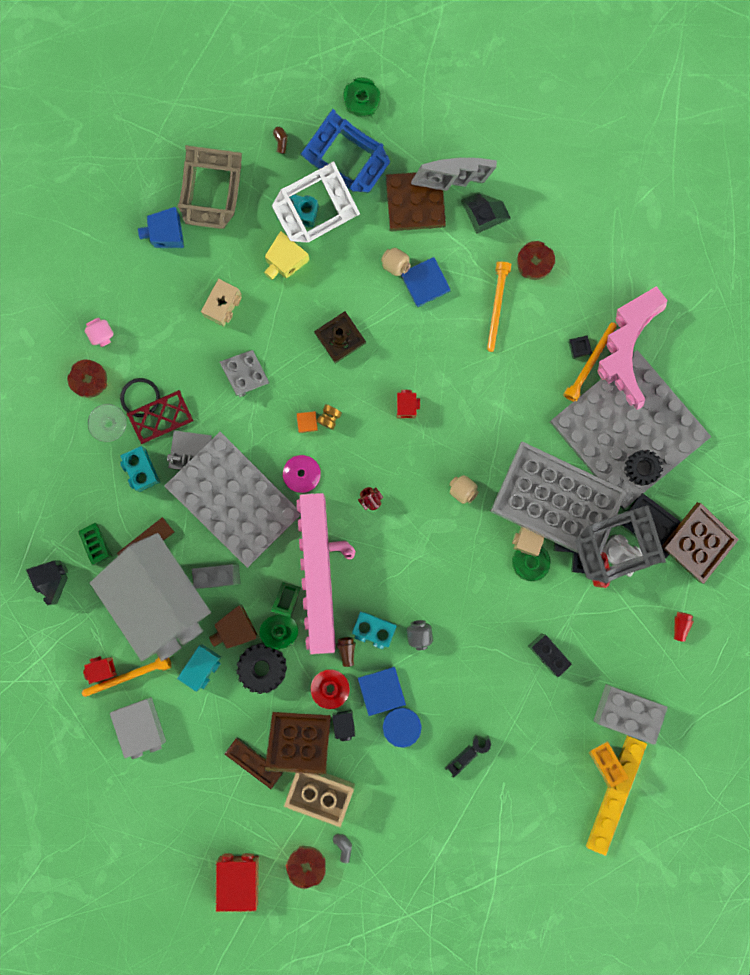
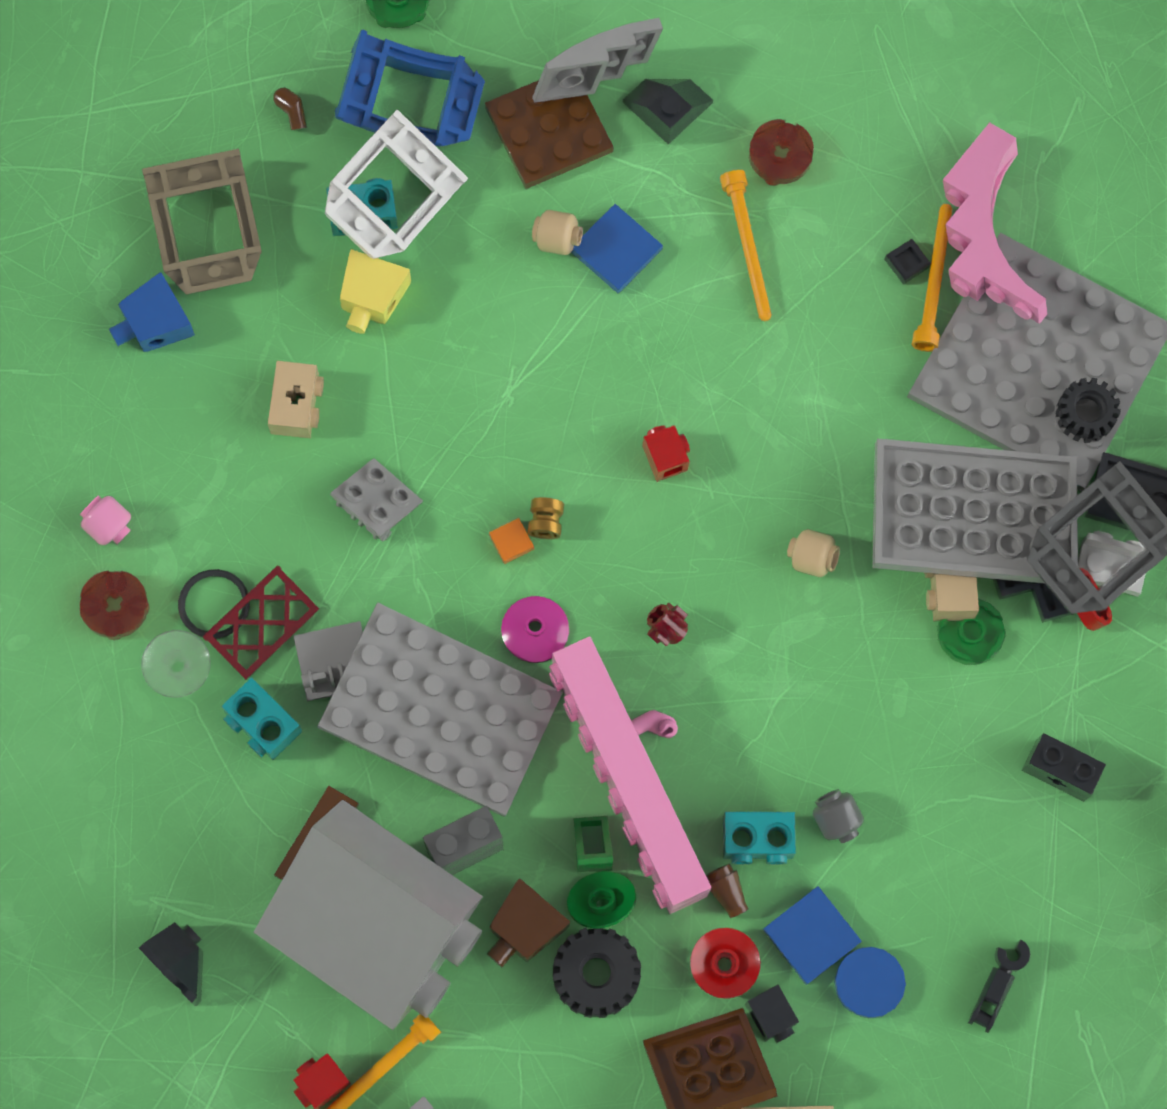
camera: 25 degrees left, 10 degrees down
green slope [78,523,113,565] -> none
teal brick [177,644,221,692] -> none
dark brown plate [314,311,366,364] -> none

